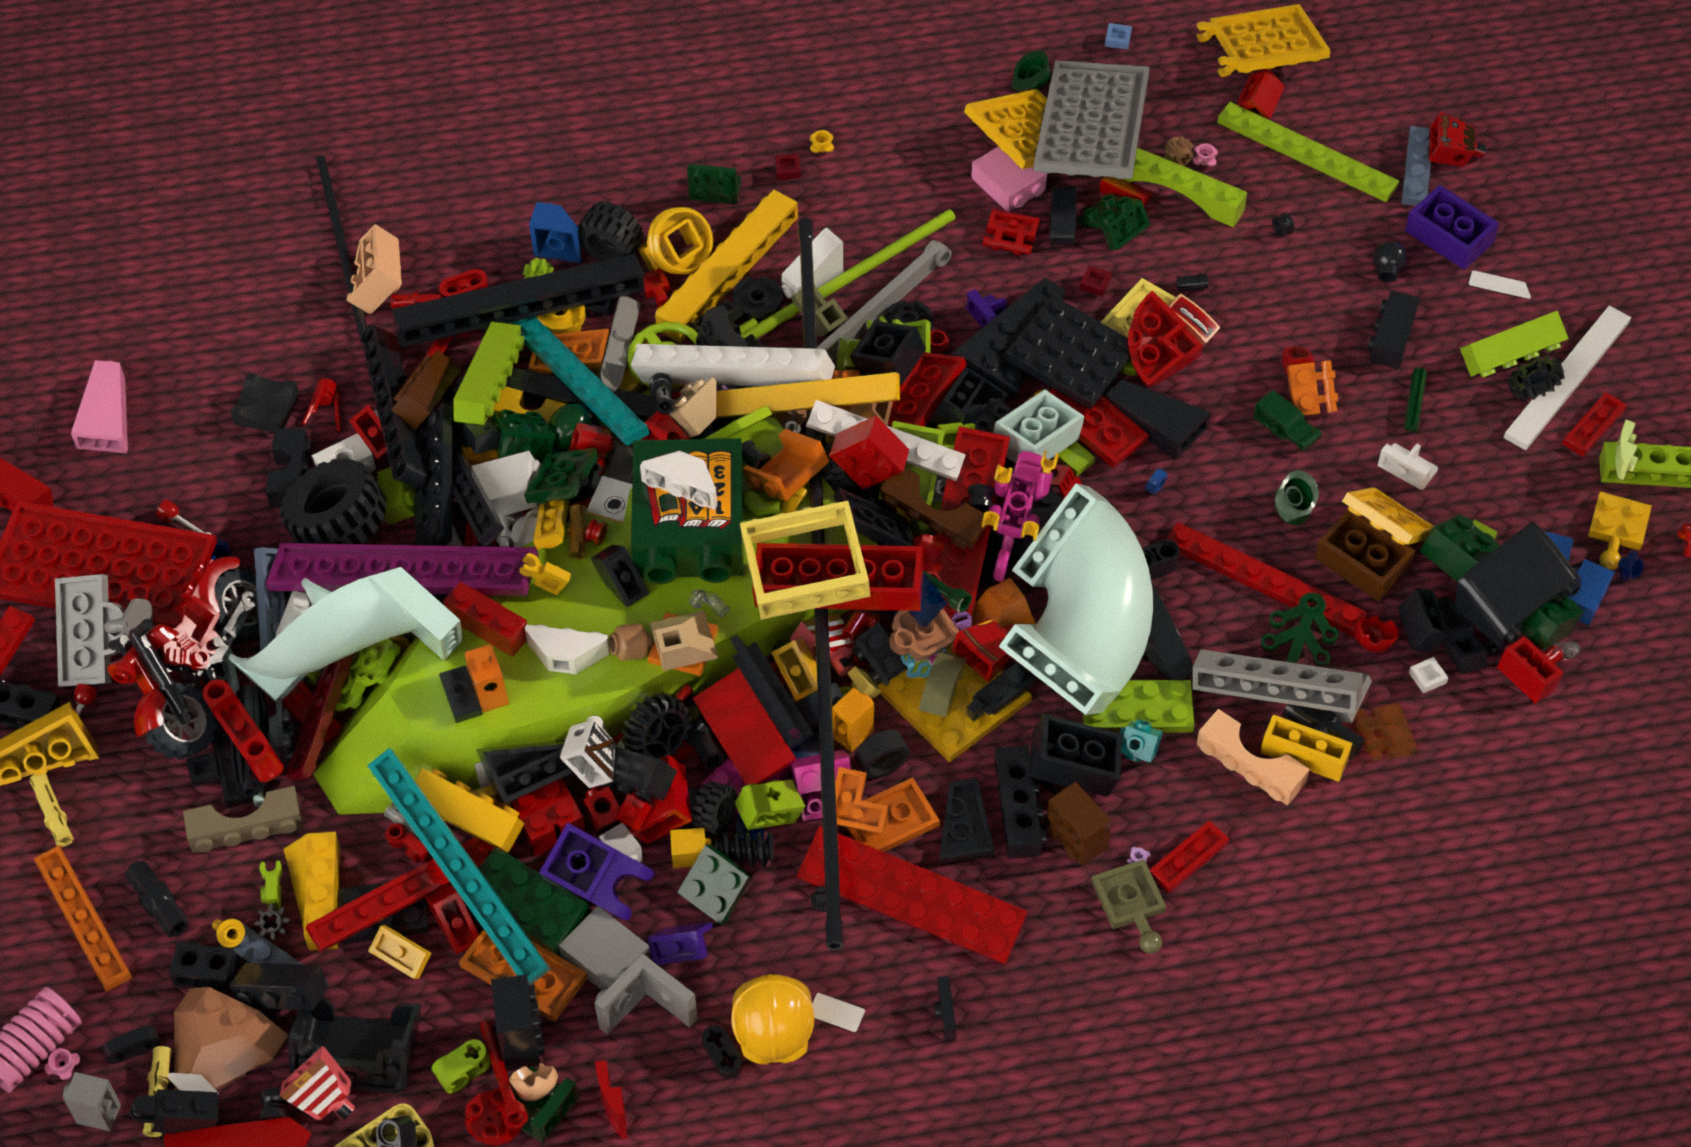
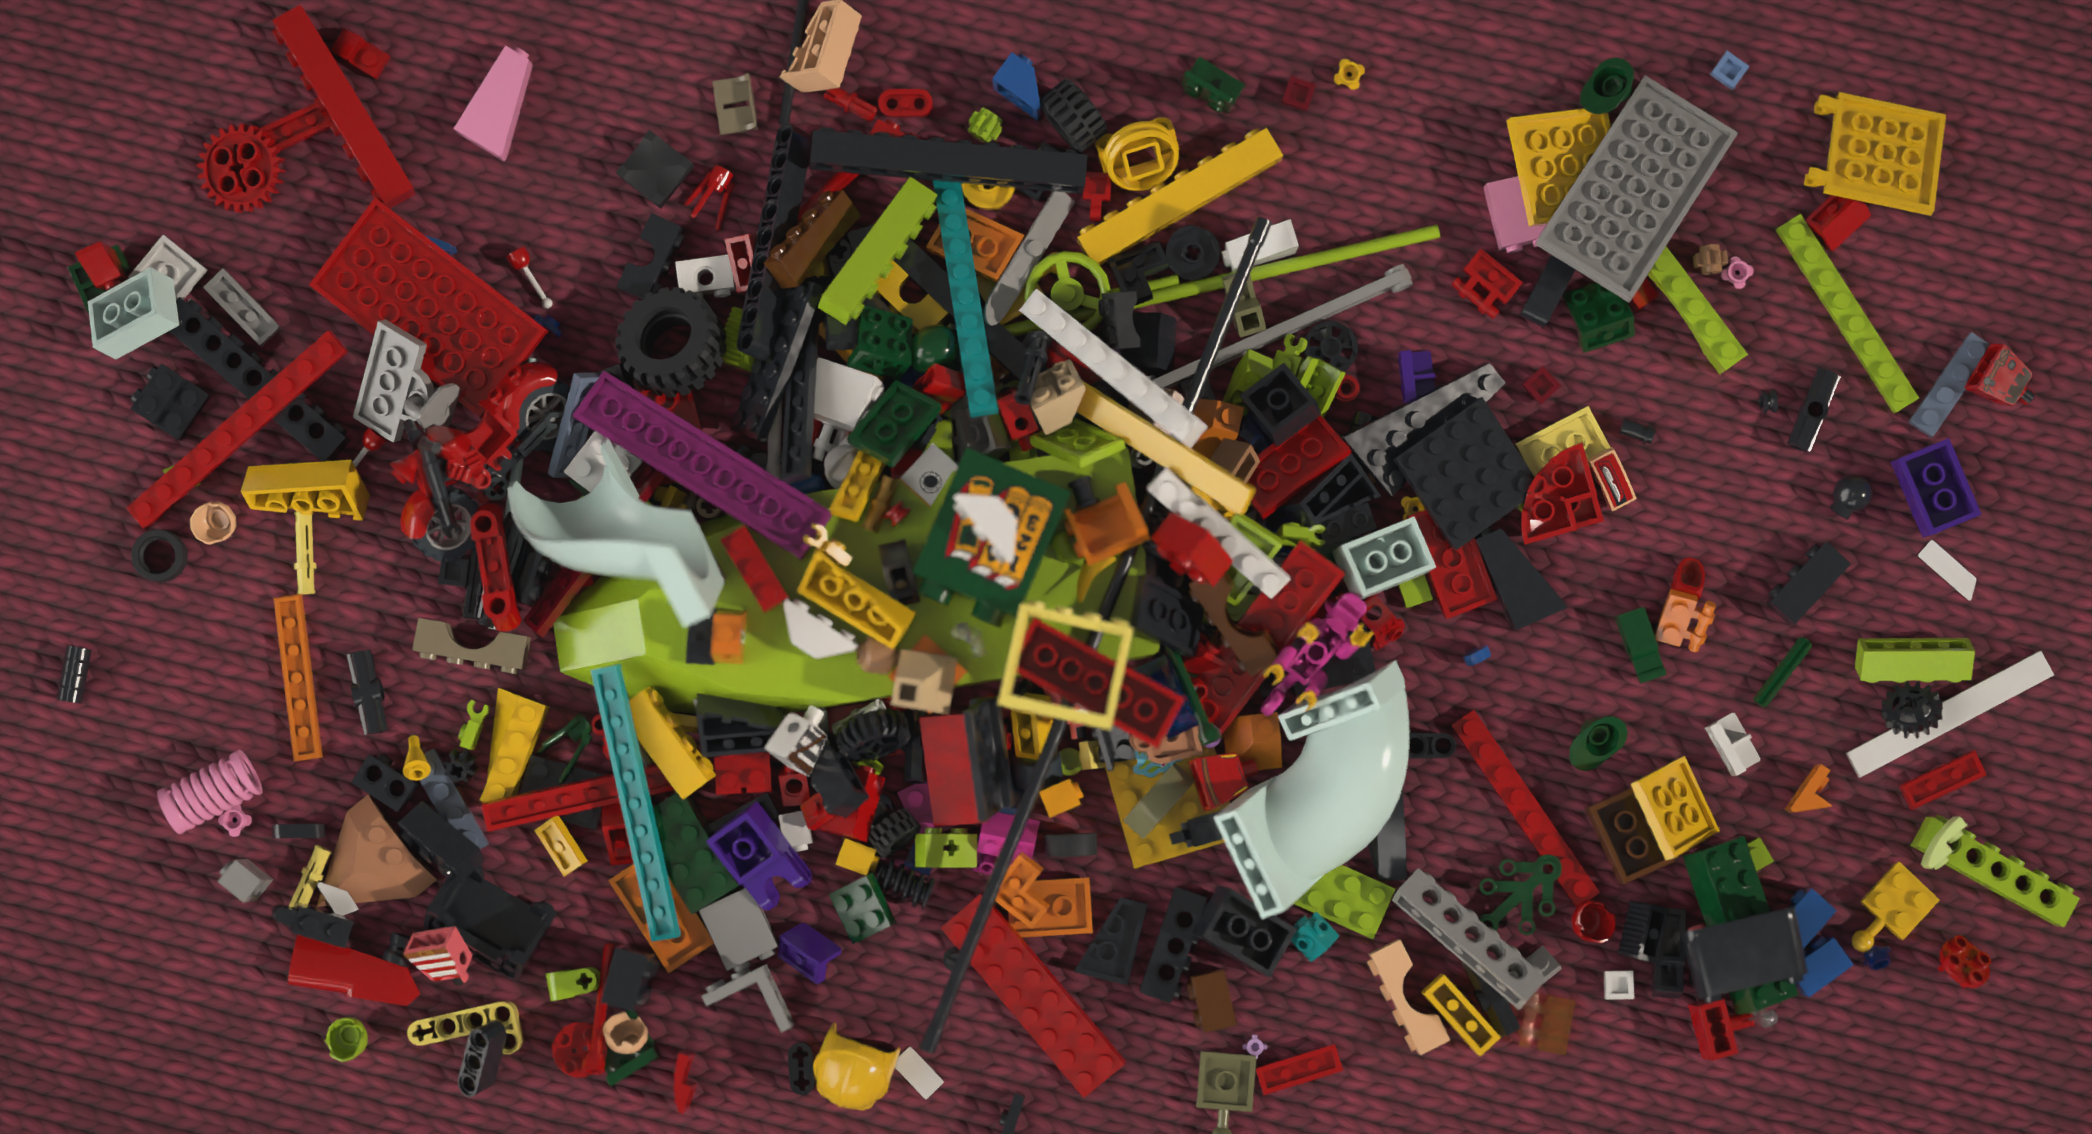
camera: 25 degrees right, 30 degrees up
black wheel [967,484,994,513] -> none
none -> dark green plant [536,714,593,784]
none -> dark tan piece [712,73,759,135]
none -> yellow wedge [797,549,916,649]
none -> orange slope [1784,764,1832,813]
none -> black piece [1787,368,1841,453]

